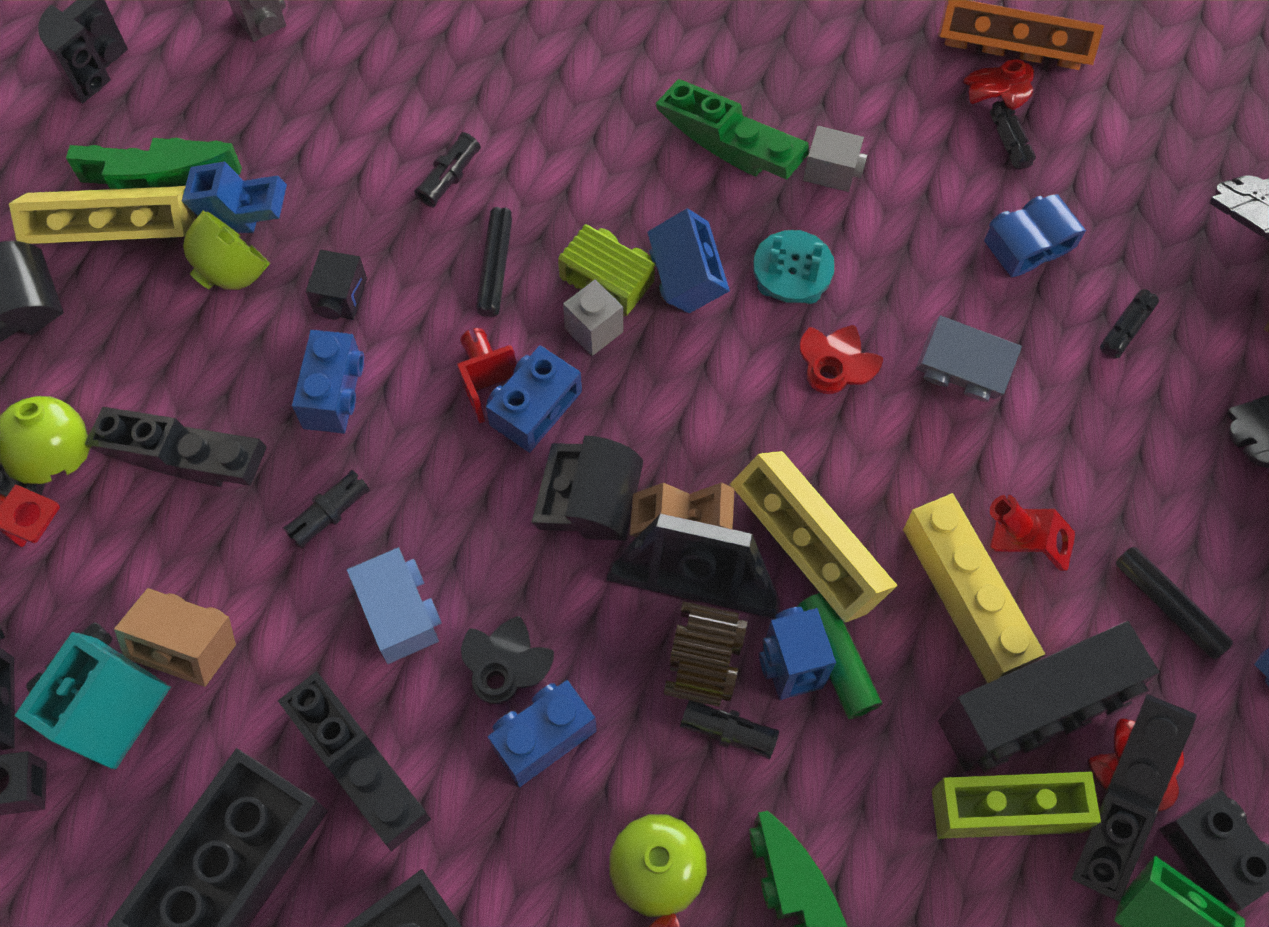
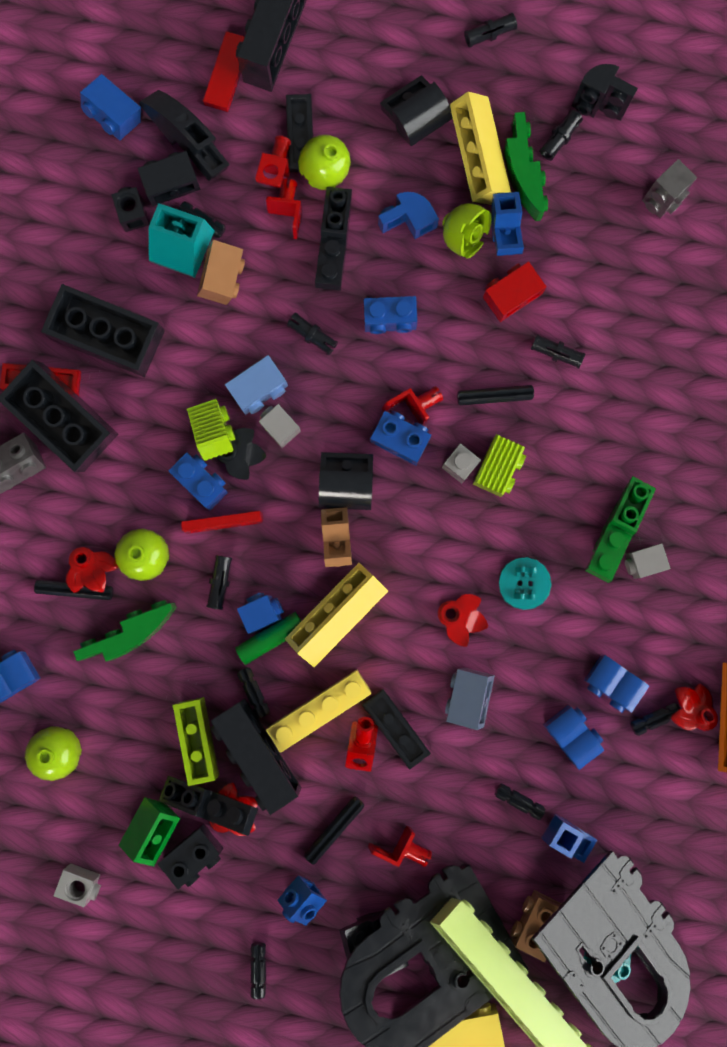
camera: 85 degrees right, 20 degrees up
black slope [278,671,431,852] -> none
black brick [305,249,367,320] -> none
black wing [606,514,780,618] -> none
blue brick [647,208,730,314] -> none
dark brown brick [664,601,747,707] -> none
light grey brick [803,126,867,192] -> none
none -> red tile [181,511,264,534]
none -> lime brick [187,398,236,461]
none -> black axle [237,667,270,718]
none -> light grey brick [259,404,301,448]
none -> red bracket [266,178,302,239]
none -> black tile [362,689,431,770]
none -> red bracket [368,826,432,867]
none -> blue brick [378,192,439,239]
none -> red brick [483,261,547,322]
none -> black pin [539,110,583,161]
none -> blue brick [541,814,597,863]
none -> blue brick [584,654,650,713]
none -> light grey brick [625,544,671,579]

